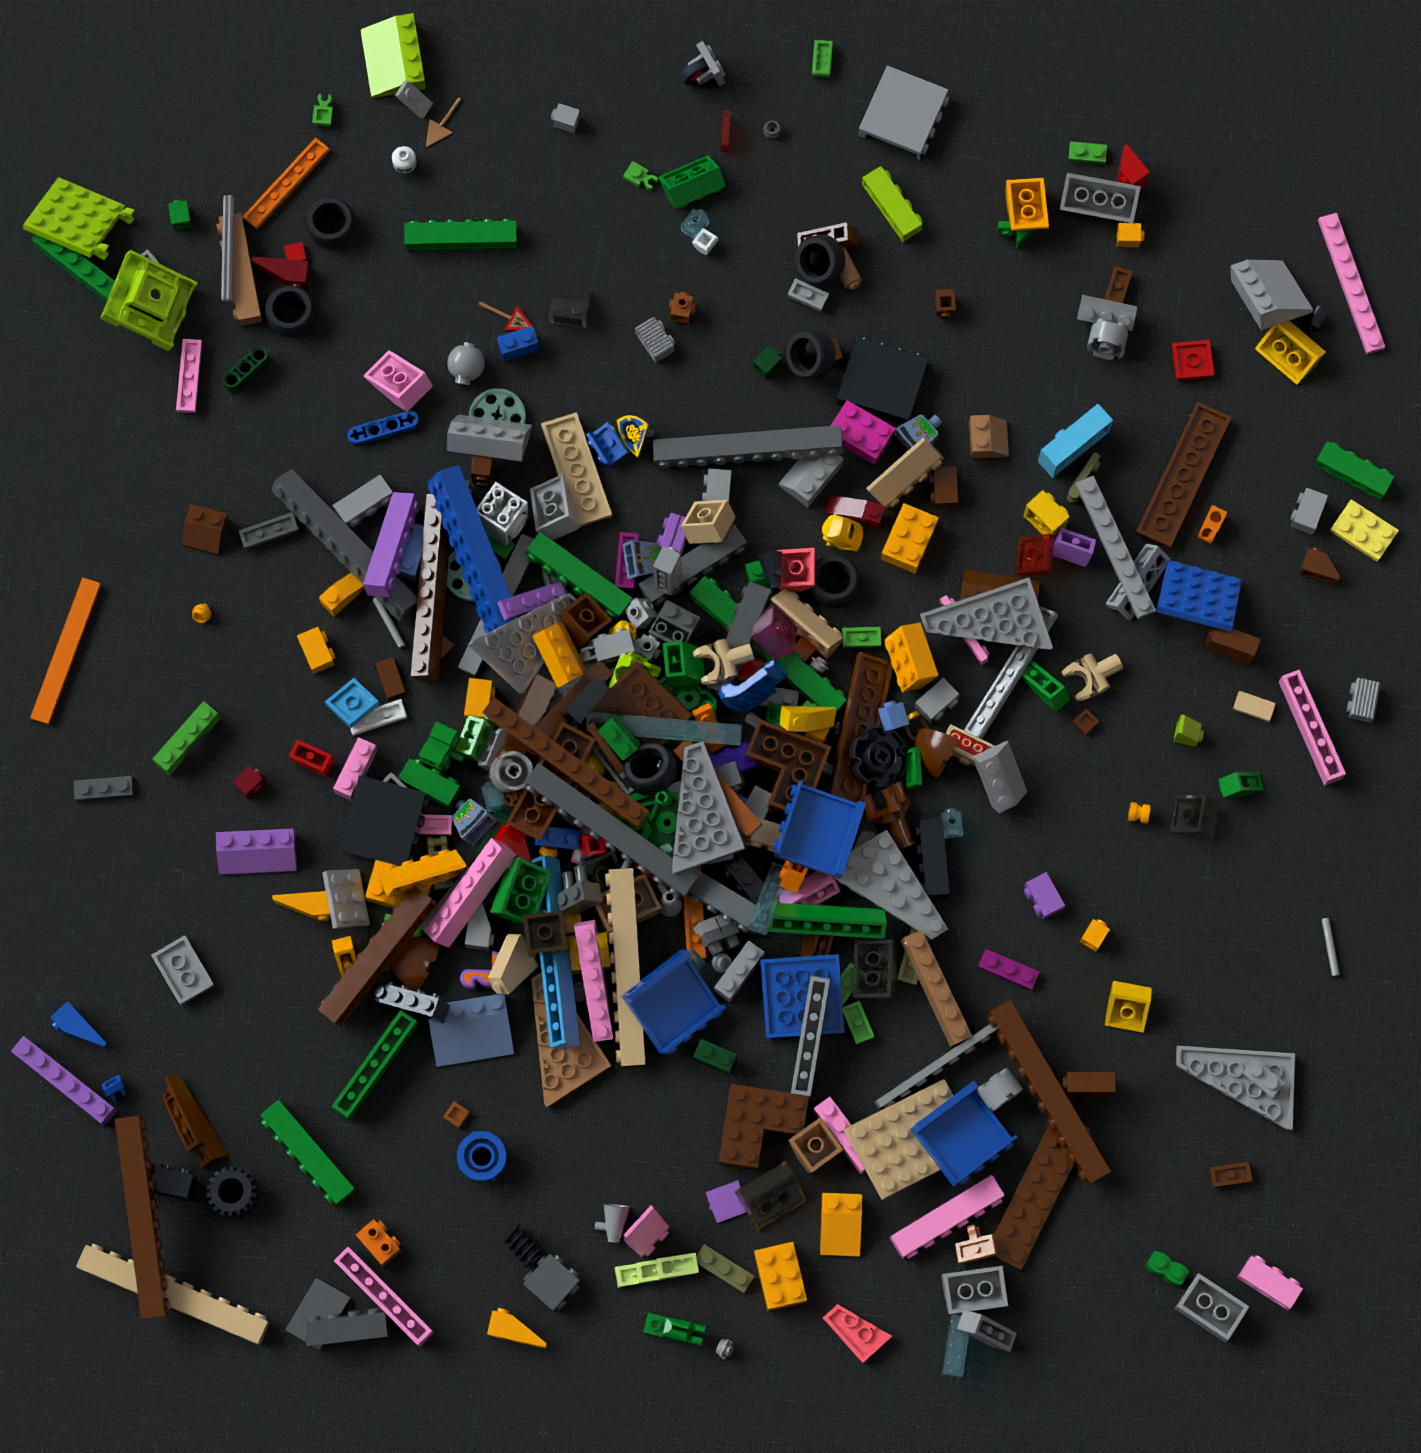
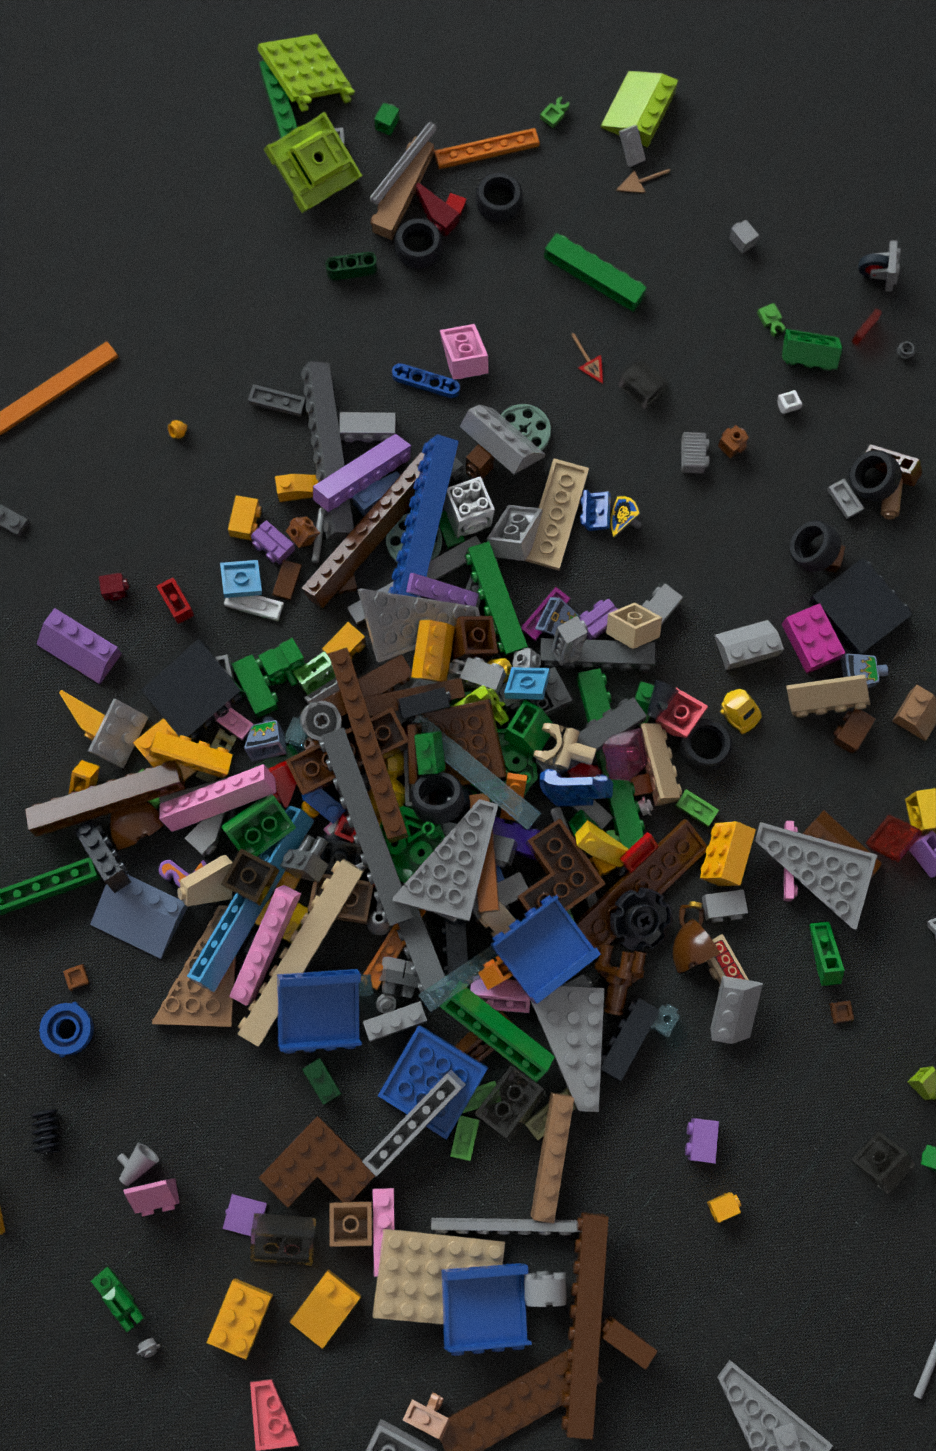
camera: 30 degrees right, 0 degrees up
bright green arch [153,701,221,776] -> none
bright pink plate [176,339,202,413] -> none
reddish brown slope [182,504,229,555] -> none
bright pink brick [333,737,378,801] -> none
white head [392,146,417,174] -> none
light grey brick [447,342,485,385] -> none
blue brick [497,326,539,361] -> none
dark grey brick [523,1254,580,1312] -> none
yellowish green slope [615,1253,699,1288] -> none
dark grey brick [653,425,844,469] -> none
clear light blue brick [681,209,709,239] -> none
olive plate [696,1244,754,1293] -> none
dark green brick [752,346,782,379] -> none
dark red slope [825,495,885,530] -> none
medium blue brick [878,700,909,731] -> none
light orange brick [881,503,939,574] -> none
bright pink brick [890,1175,1004,1259] -> none
green tile [905,747,922,789] -> none
light grey tile [964,607,1058,739] -> none
magenta plate [978,949,1039,991] -> none
tan connector [1062,653,1123,701] -> none
yellow slope [1105,981,1152,1033] -> none
light orange wheel [1128,802,1150,824] -> none
none -> medium lavender brick [251,520,295,565]
none -> dark orange brick [286,516,320,548]
none -> dark azure plate [504,667,550,700]
none -> red tile [619,832,659,873]

